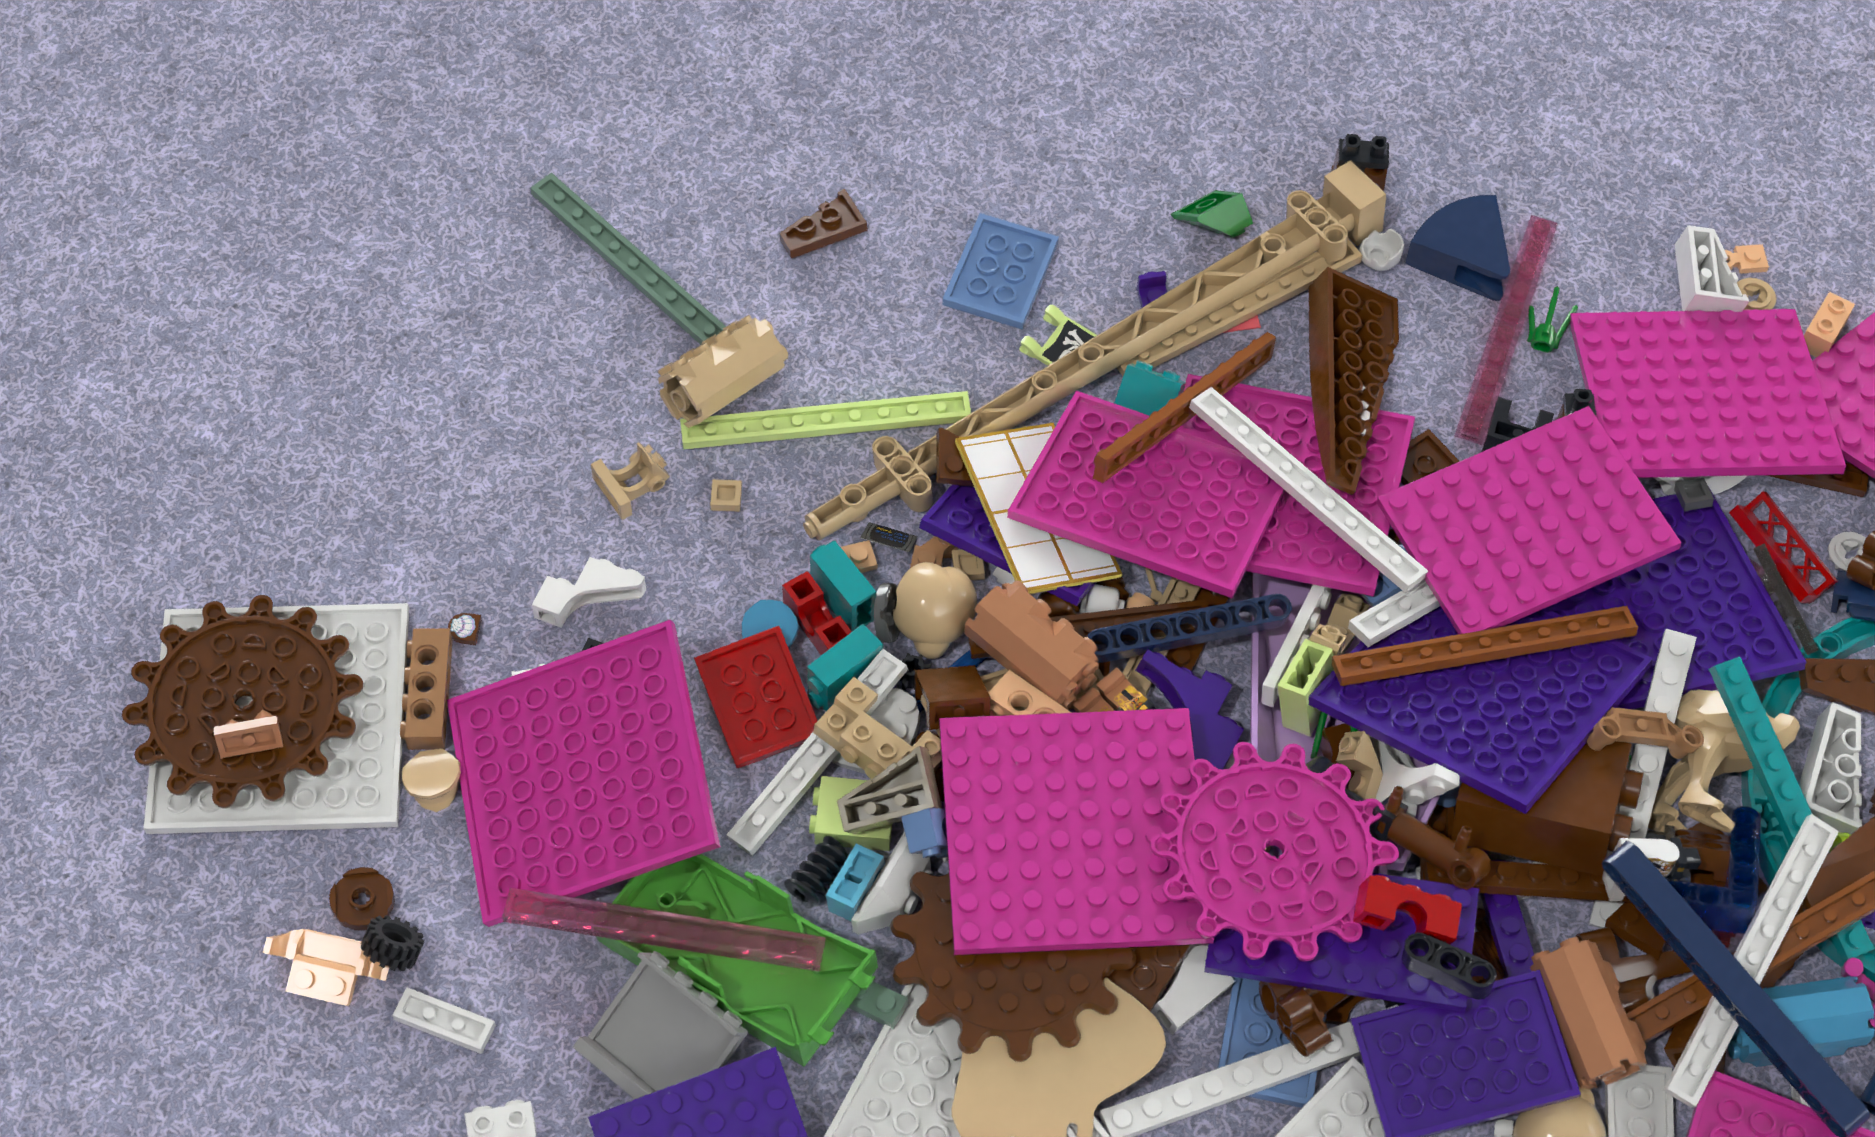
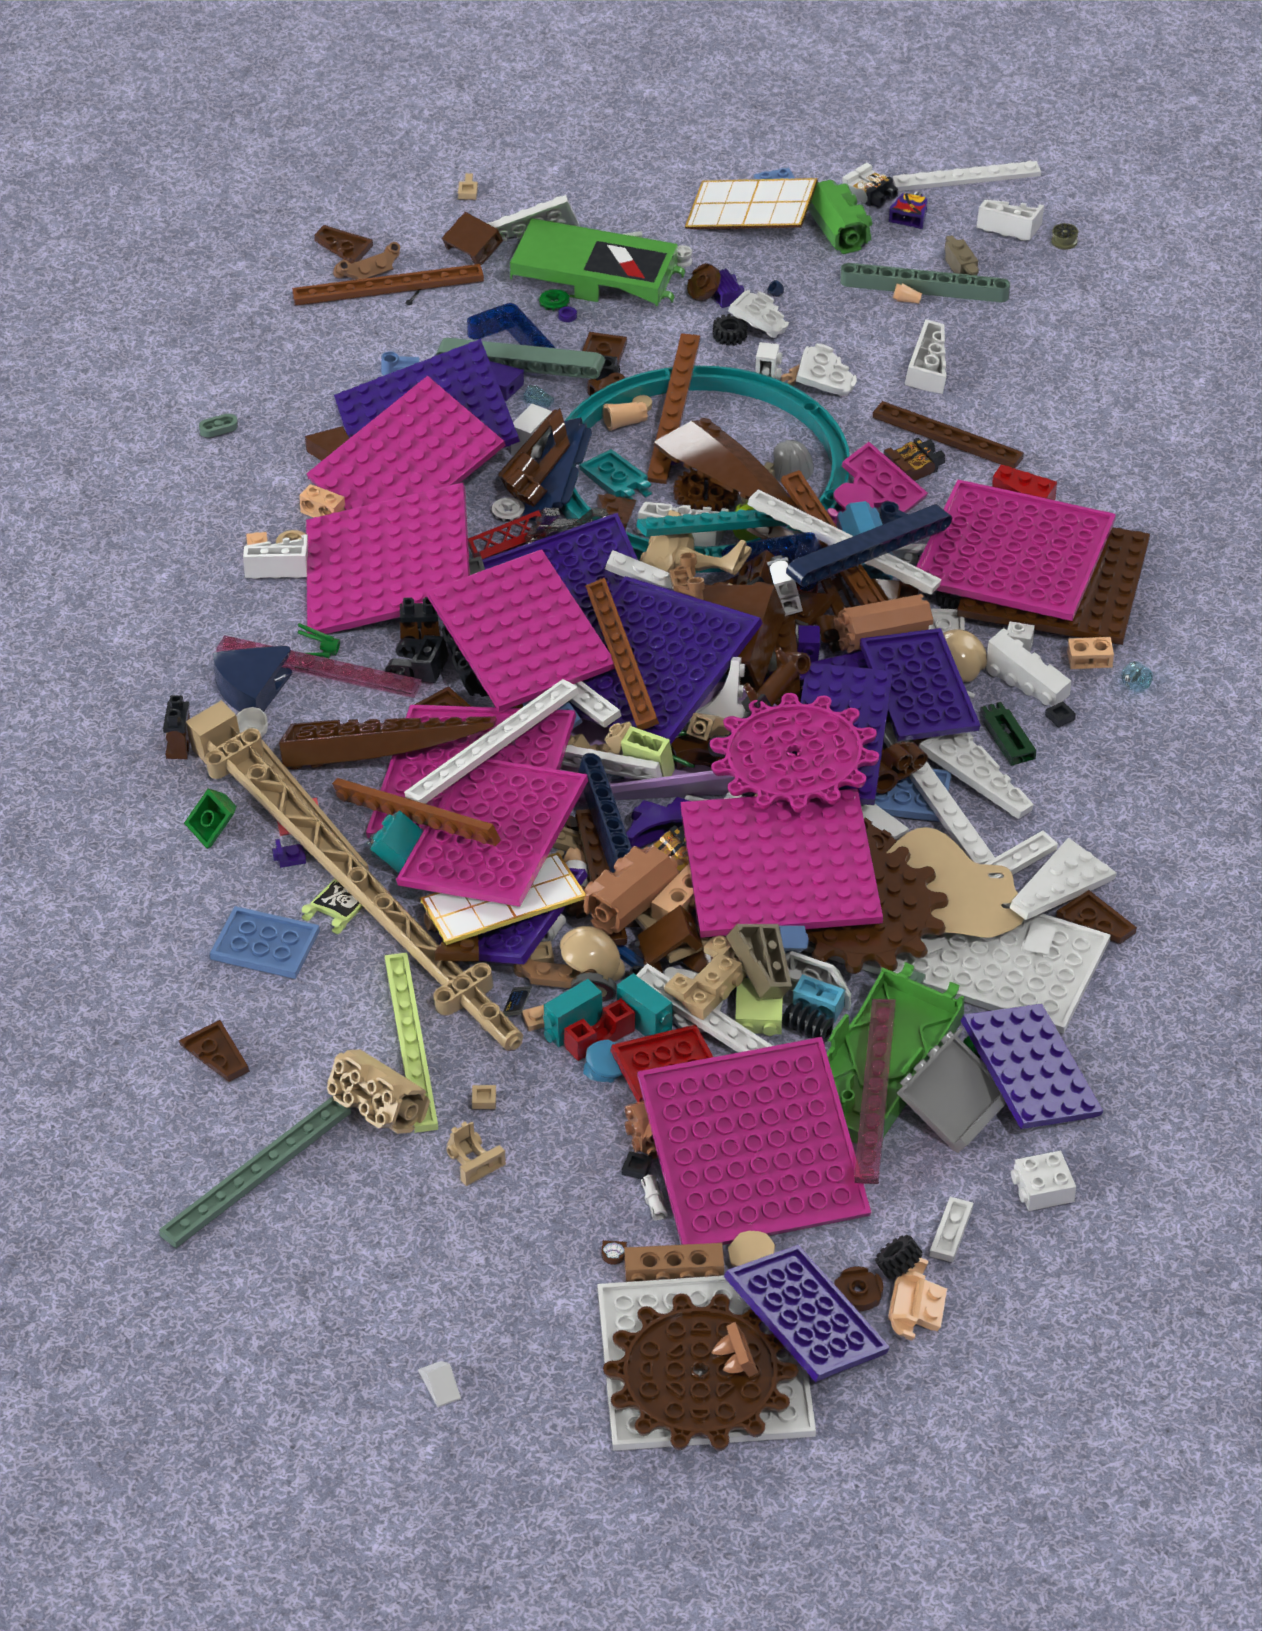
camera: 90 degrees left, 15 degrees down
white arch [532,557,646,628] -> none
red arch [1353,875,1462,944] -> none
black beam [1402,932,1496,1000] -> none
none -> white slope [418,1361,461,1407]
none -> dark purple plate [724,1244,890,1382]
none -> dark purple brick [797,625,820,662]

